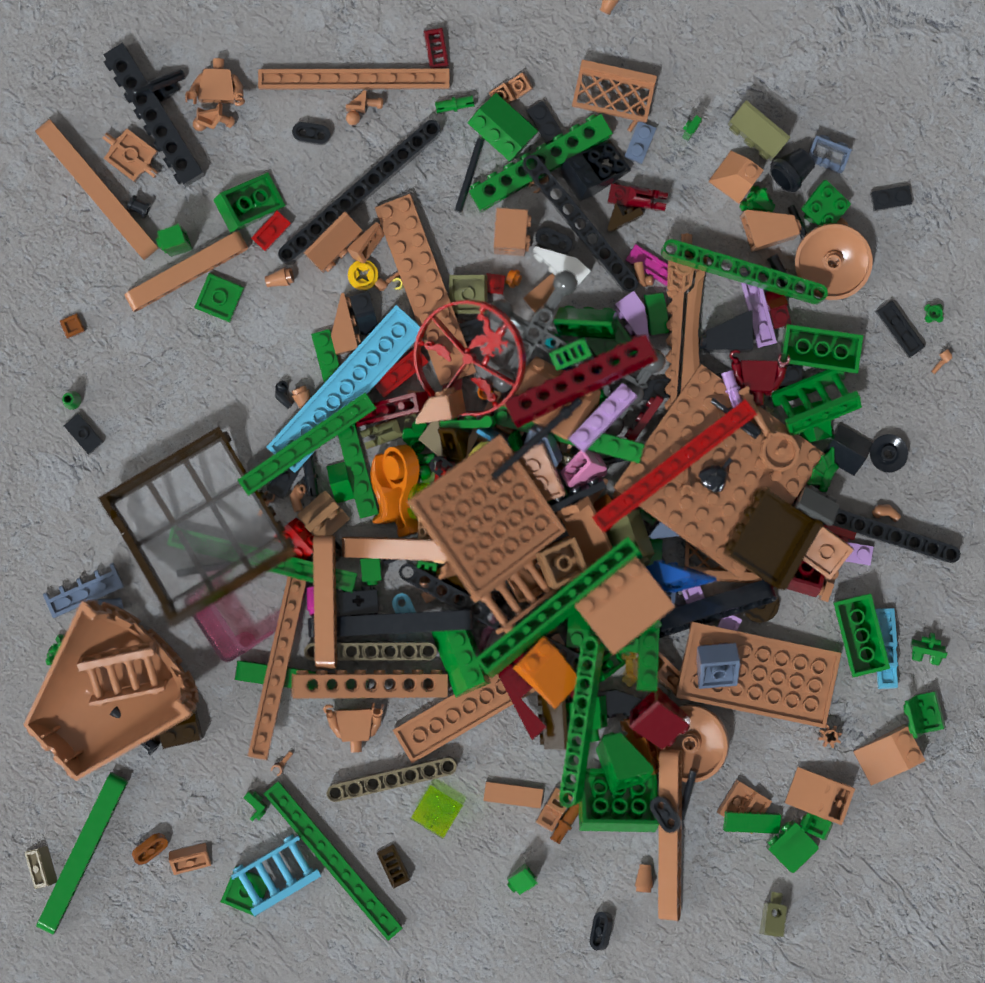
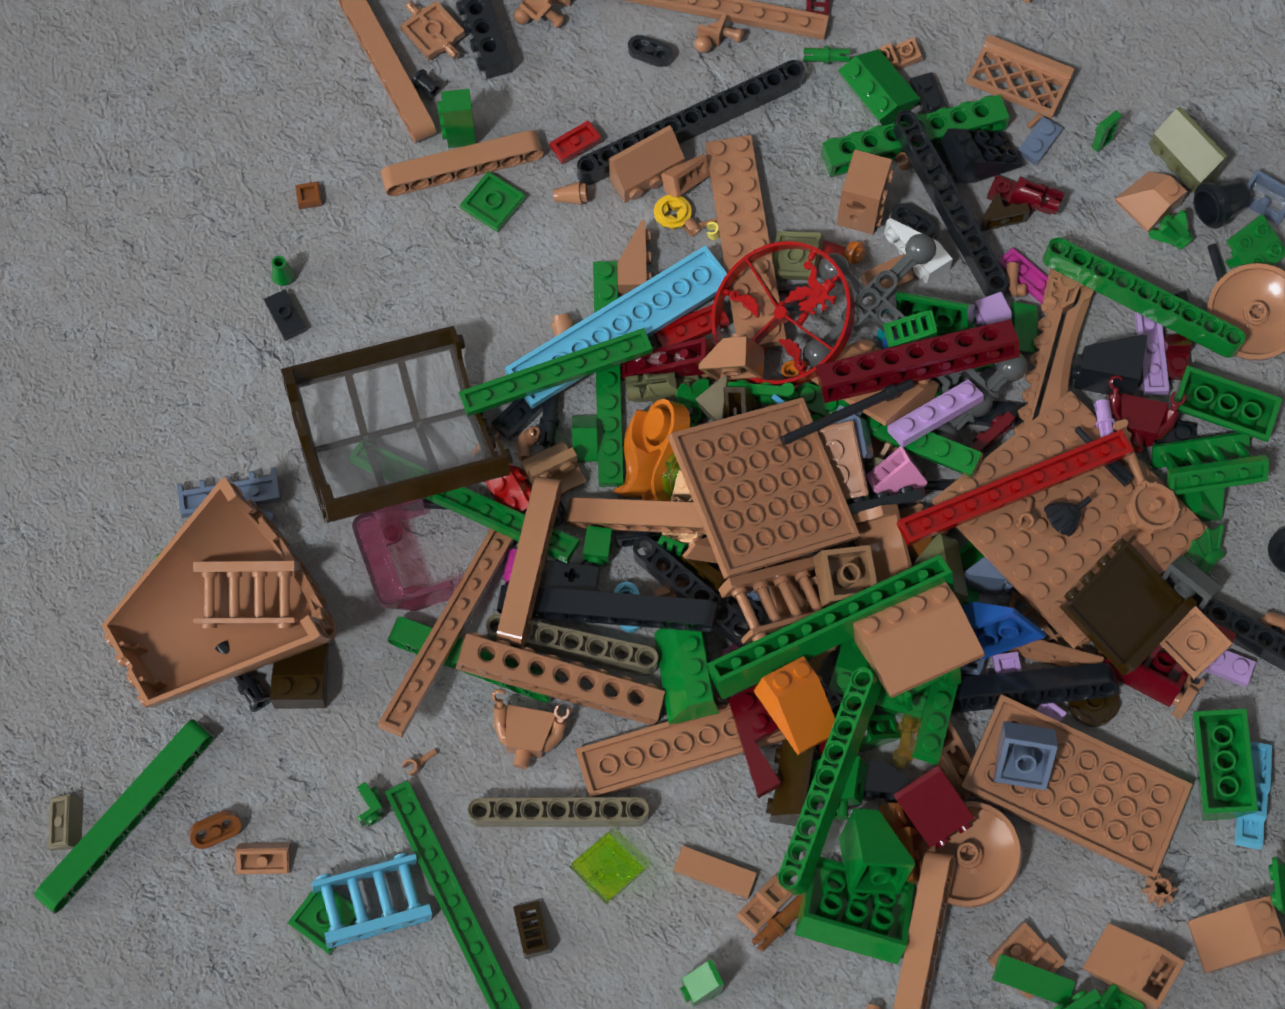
camera: 15 degrees right, 20 degrees down
green slope [213,172,286,234] -> none
black arm [275,380,294,409] -> none
black slope [350,291,378,336] -> none
black bar [454,138,484,213] -> none
black plate [650,796,681,833] -> none
black bar [682,768,698,821] -> none
nougat slope [740,210,802,252] -> none
black slope [823,424,872,476] -> none

